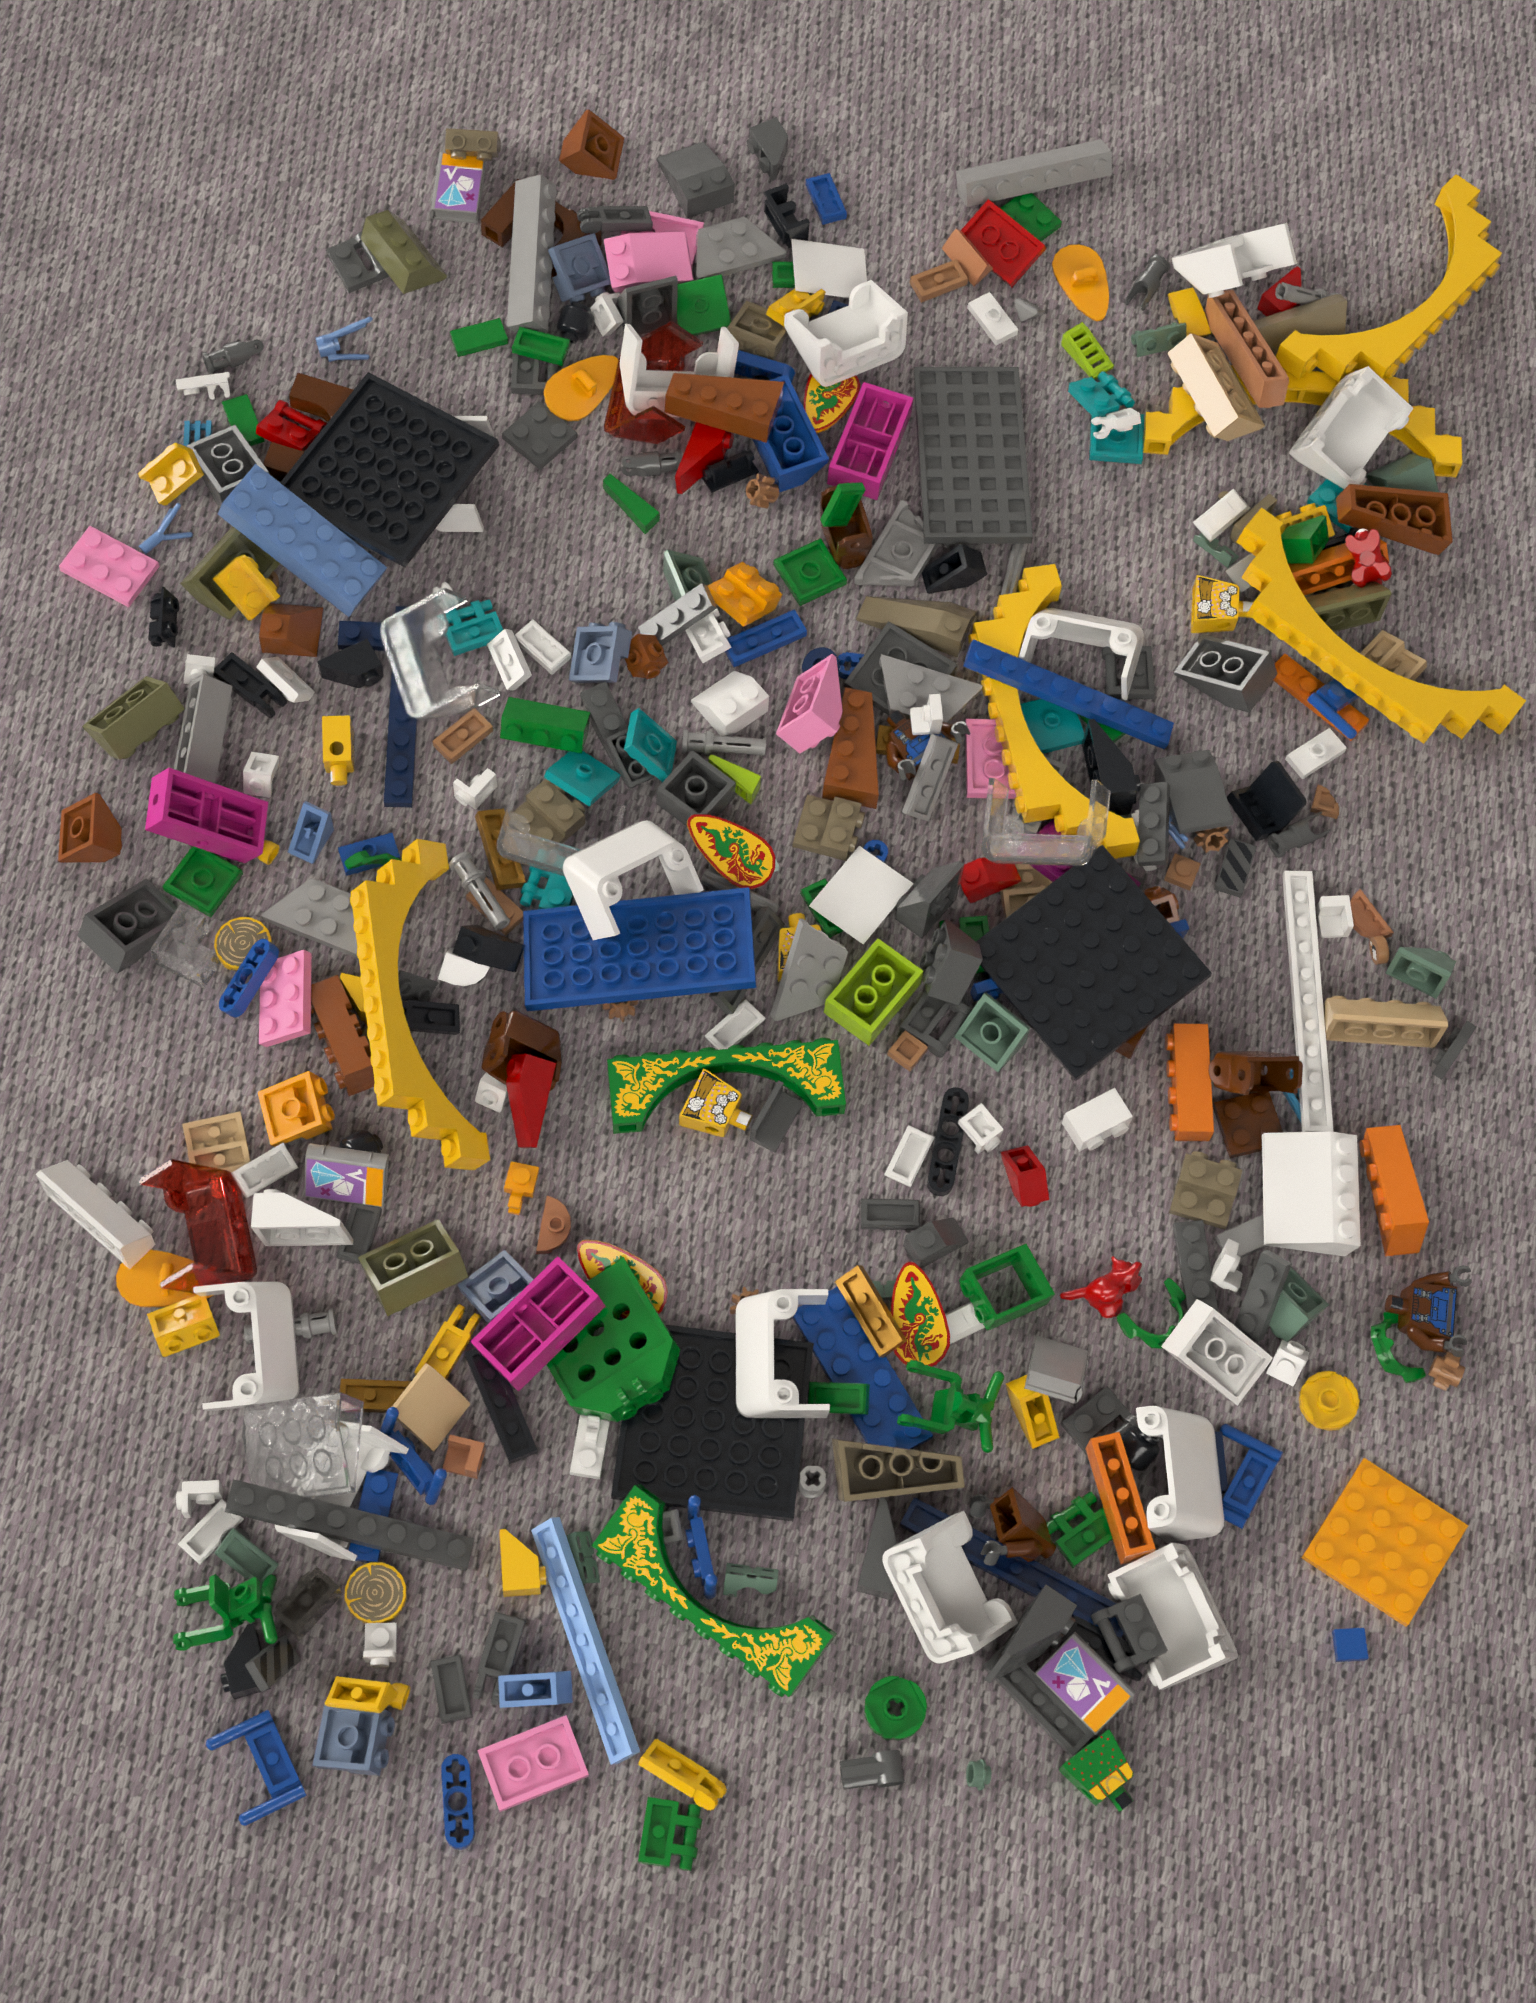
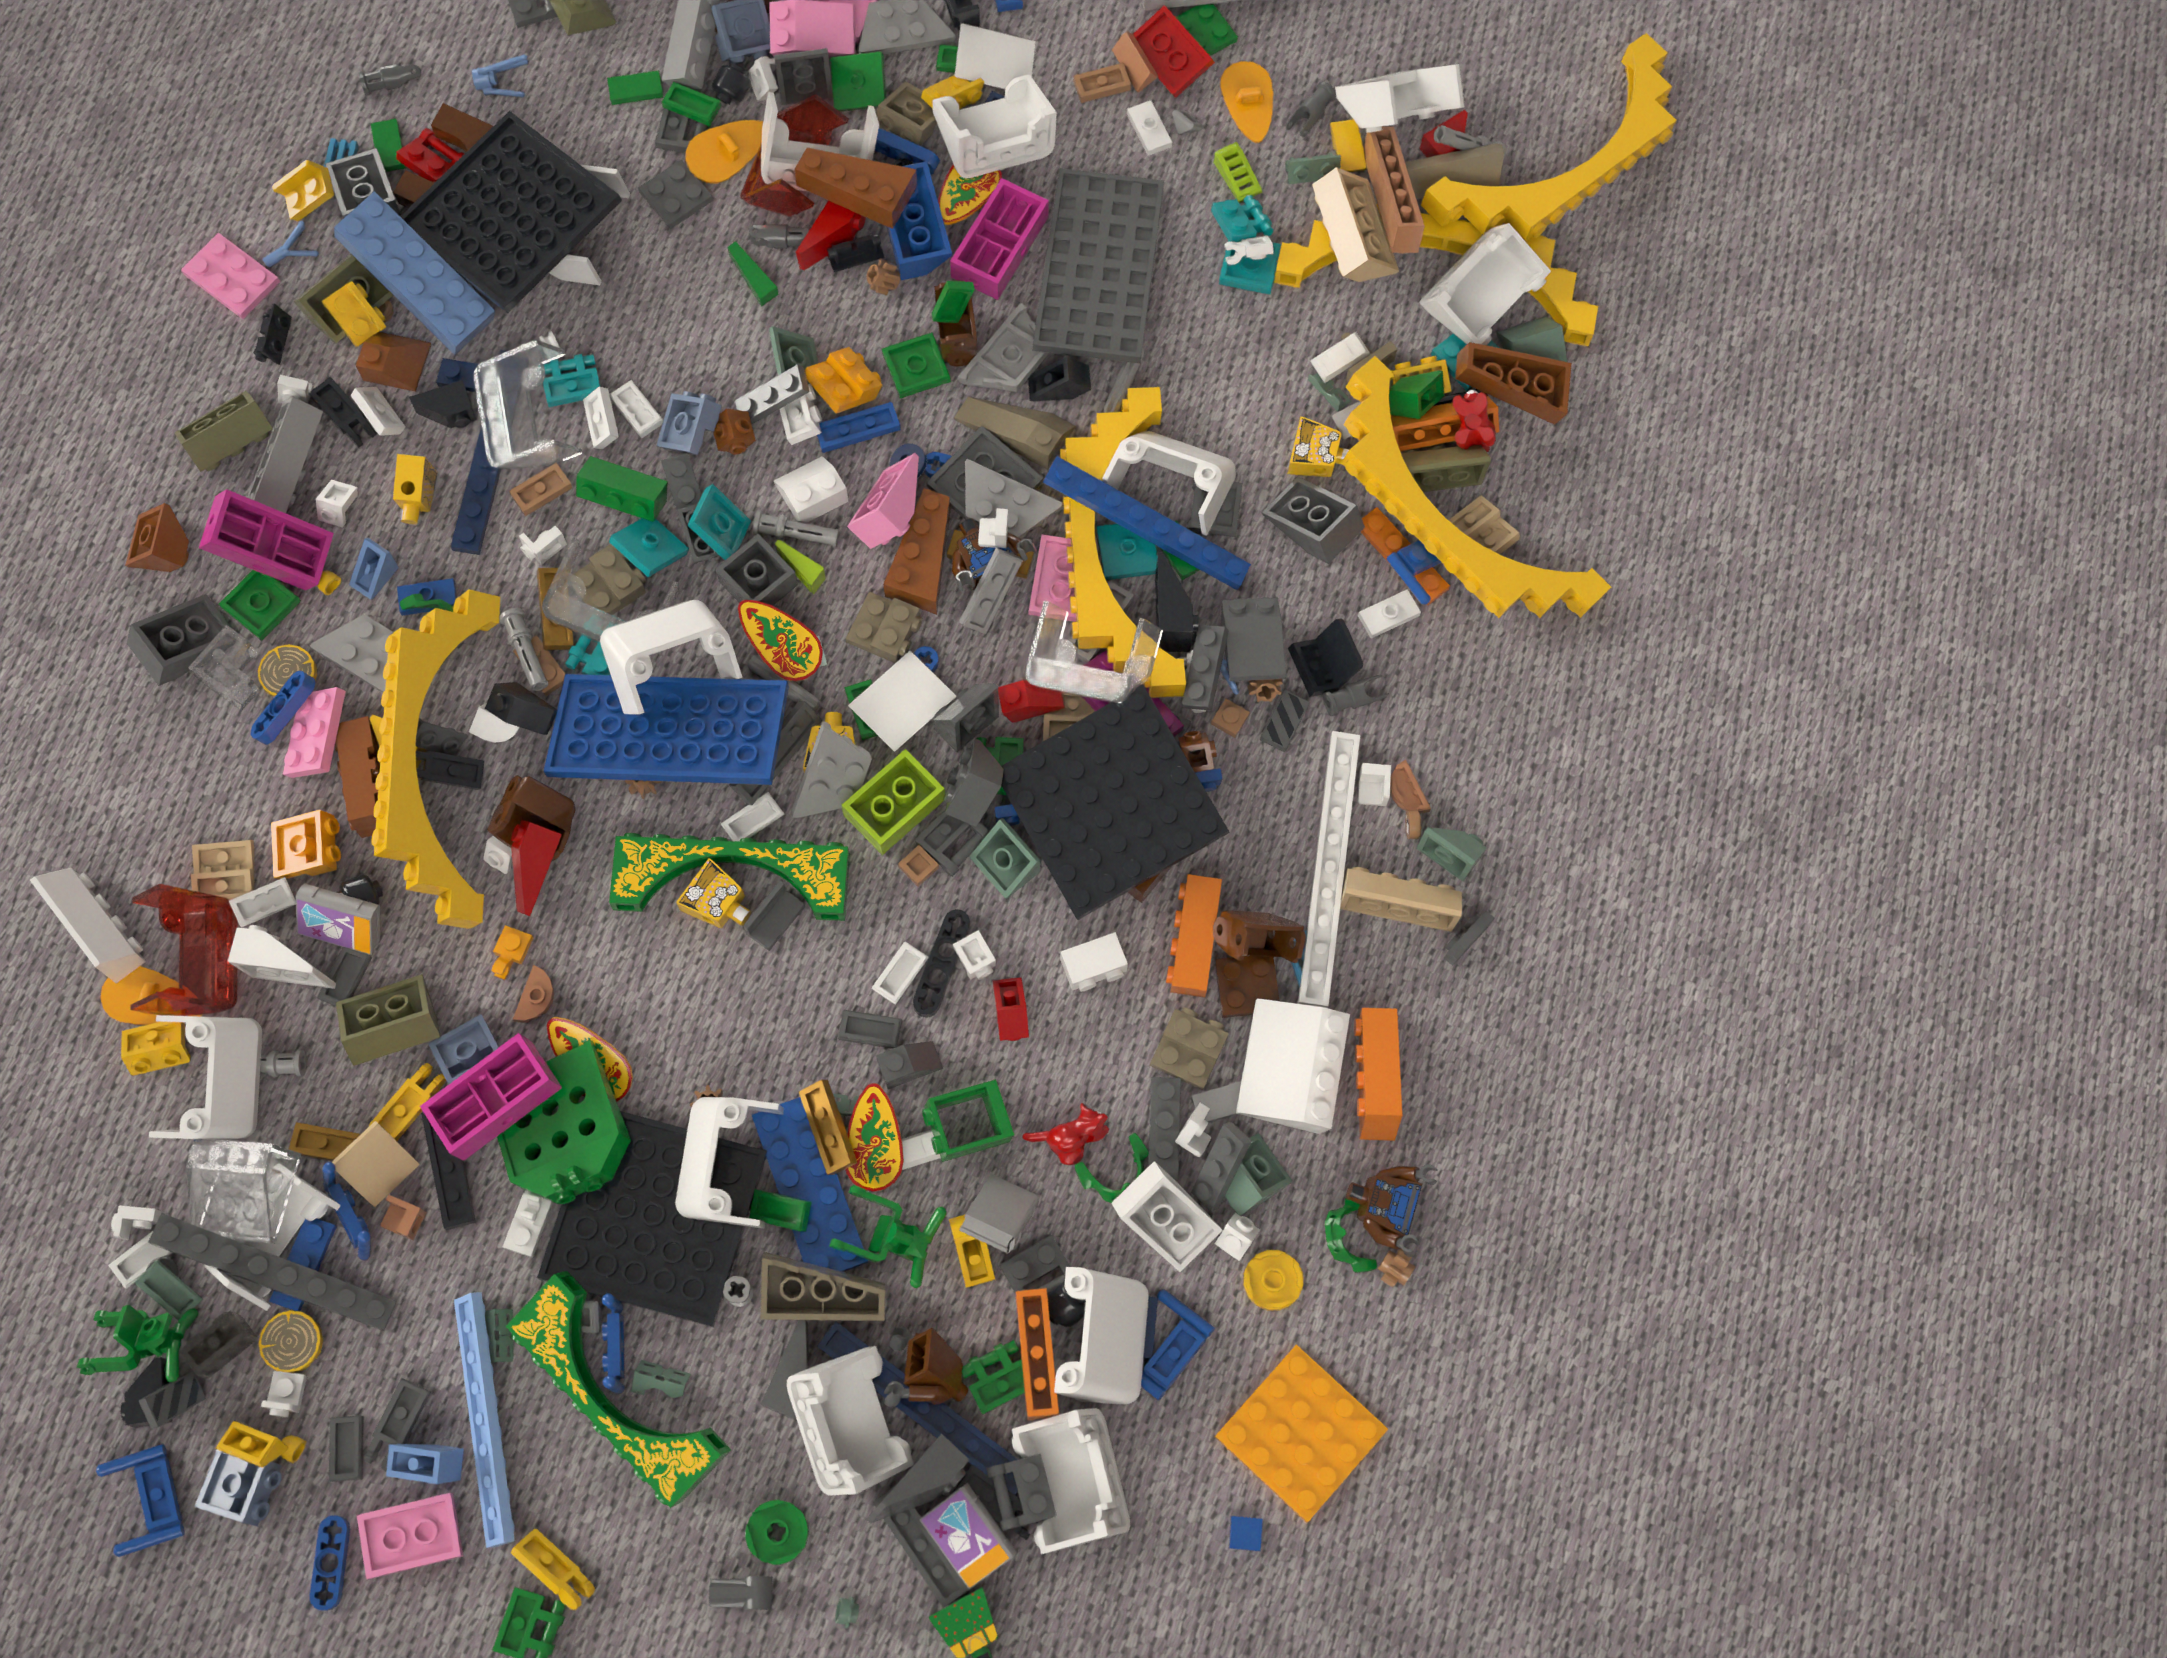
camera: 10 degrees right, 5 degrees up
white plate [176,372,231,400] -> none
yellow slope [499,1529,546,1597] -> none
medium nougat tile [1310,785,1339,819] -> none

